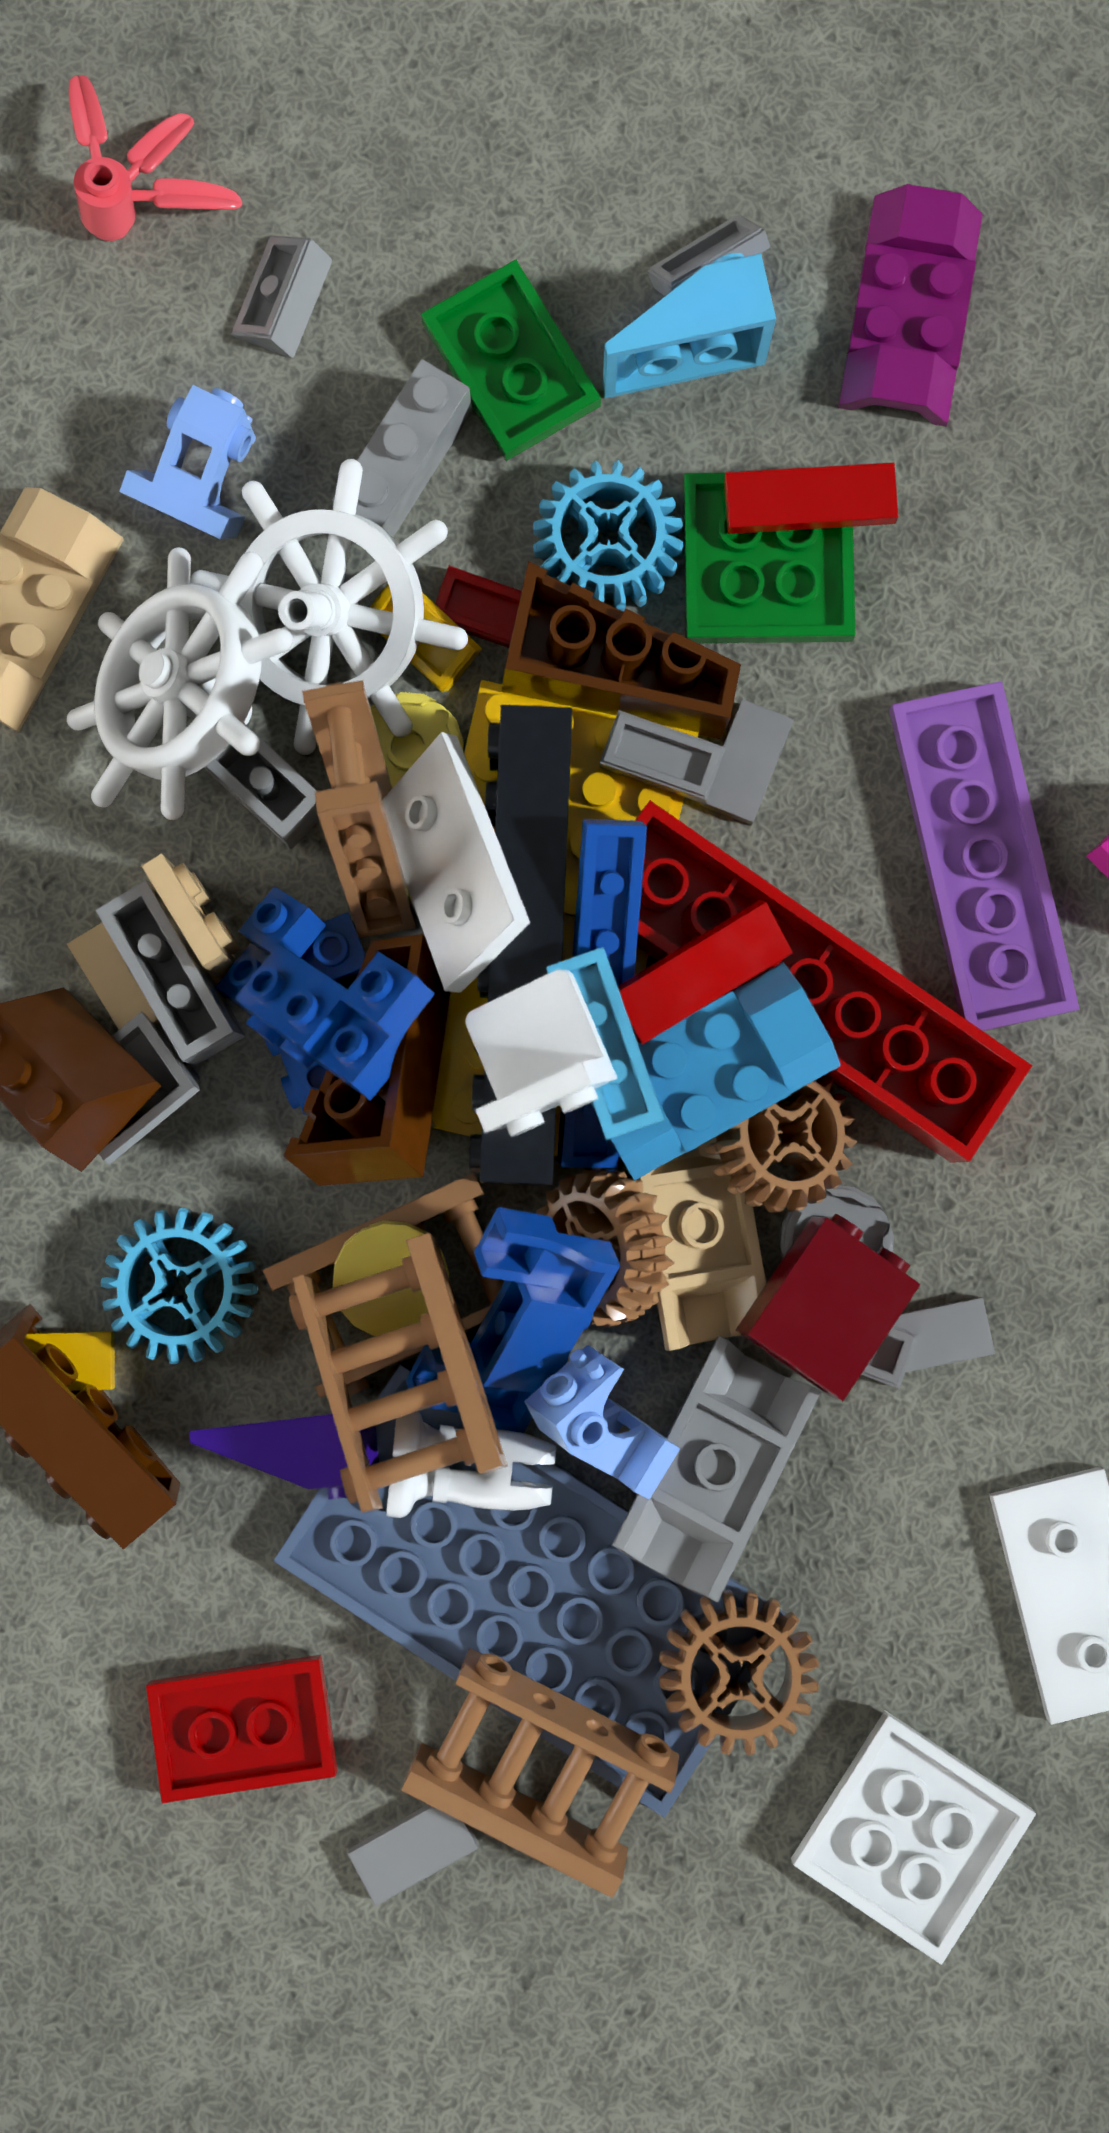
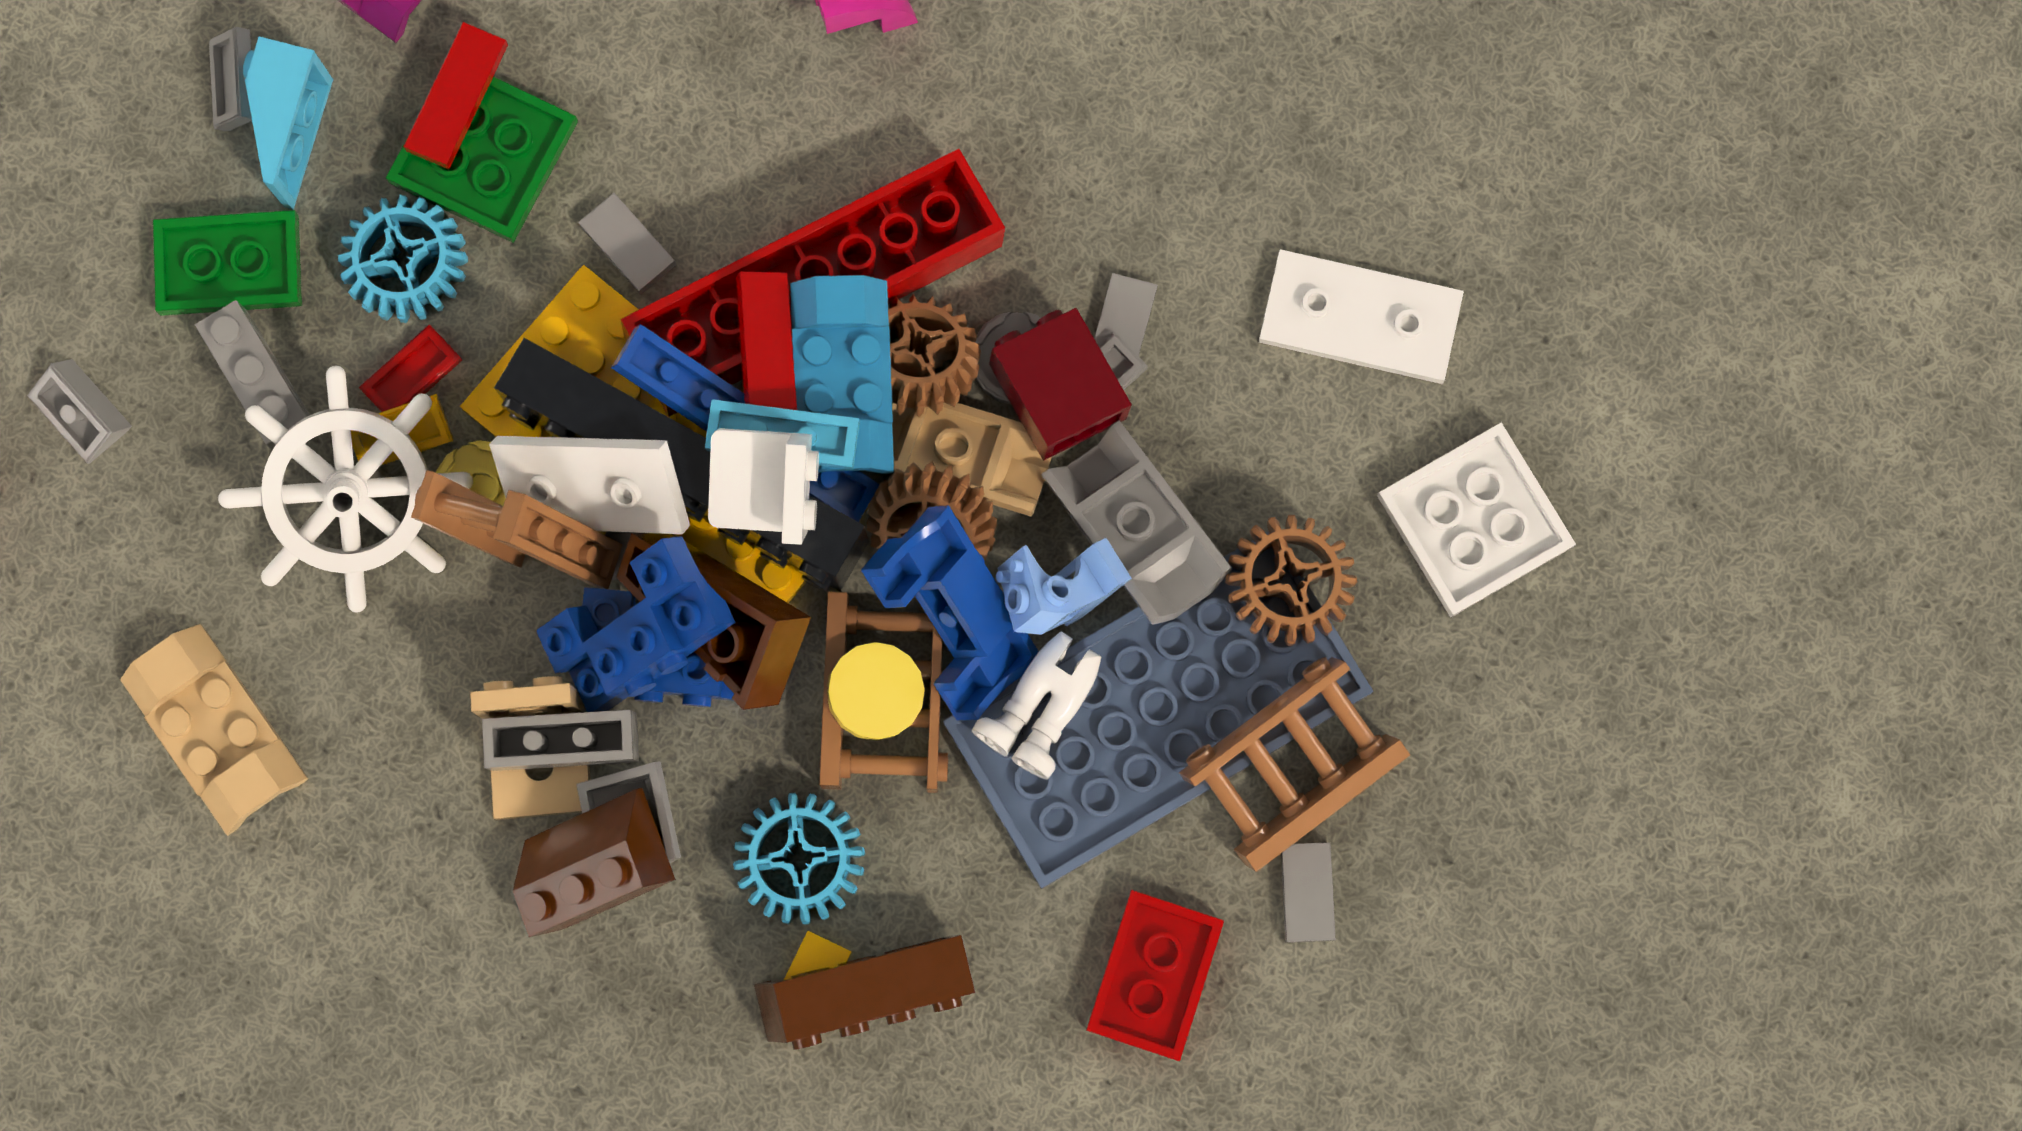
camera: 65 degrees left, 5 degrees down
white piece [67,547,293,820] -> none
light blue tile [119,385,256,539] -> none
dark purple slope [189,1414,379,1500] -> none
light grey brick [205,723,320,850] -> none
medium nougat fence [289,1233,508,1512] -> none
reddish brown wedge [502,561,741,739] -> none
light grey tile [599,710,726,804] -> none
medium lavender plate [889,681,1080,1031] -> none

